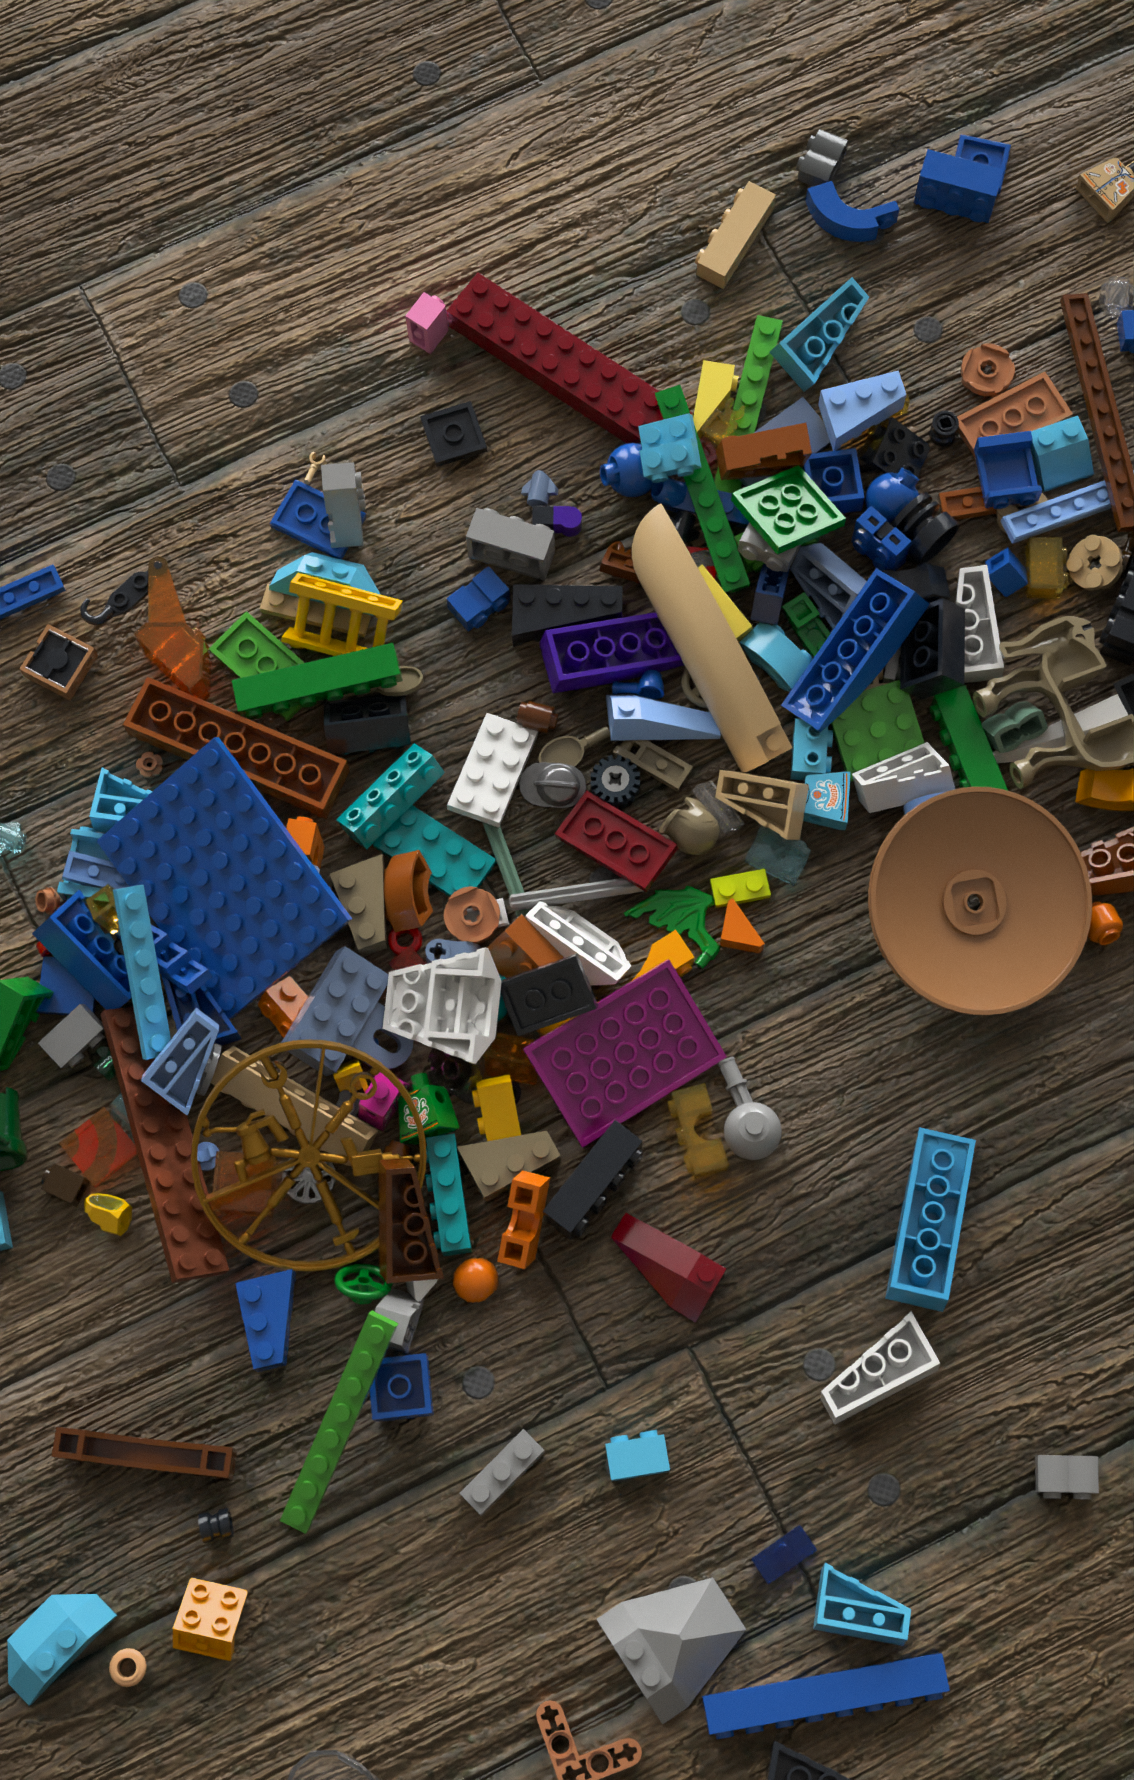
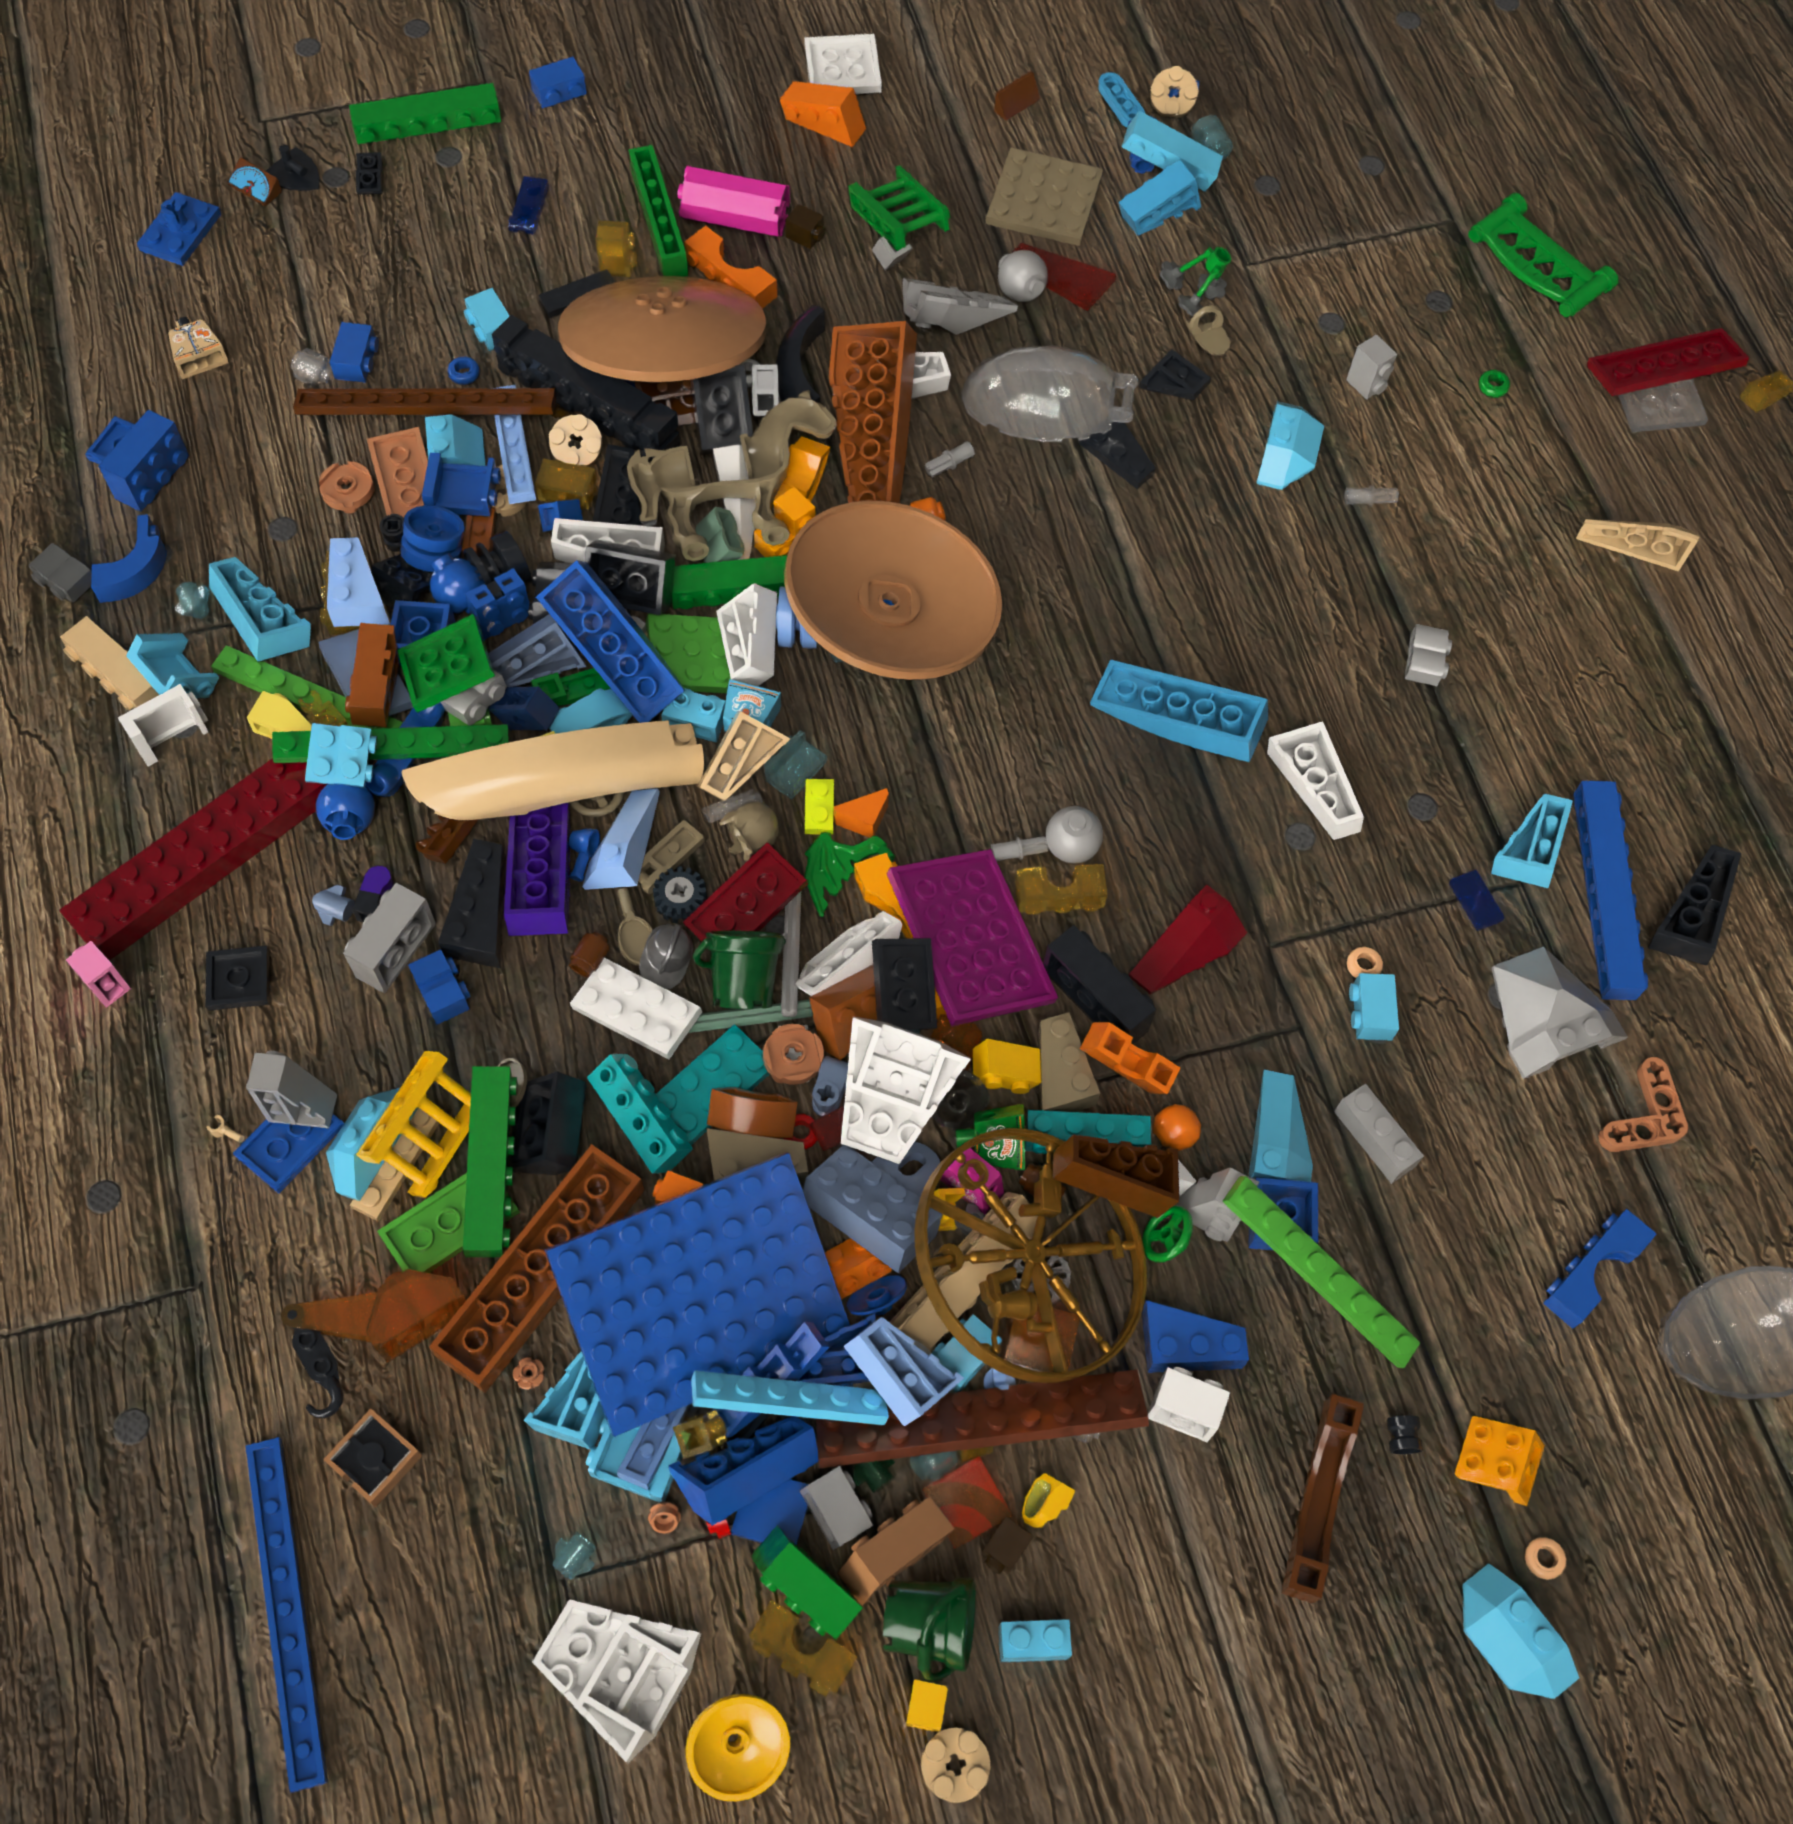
camera: 85 degrees left, 10 degrees down
none -> white panel [118,684,208,766]
none -> medium azure panel [126,633,219,698]
none -> clear light blue piece [175,582,210,618]
none -> blue wheel [400,505,465,572]
none -> black wing [593,444,642,526]
none -> dark green piece [693,930,786,1009]
none -> light orange brick [754,487,815,557]
none -> medium nougat wedge [837,1496,955,1606]
none -> blue dish [847,1275,907,1316]
none -> medium azure brick [932,1314,1002,1392]
none -> white brick [1148,1367,1230,1442]
none -> medium azure wedge [1249,1070,1313,1182]
none -> light nougat piece [1346,946,1383,978]
none -> blue arch [1543,1209,1657,1329]

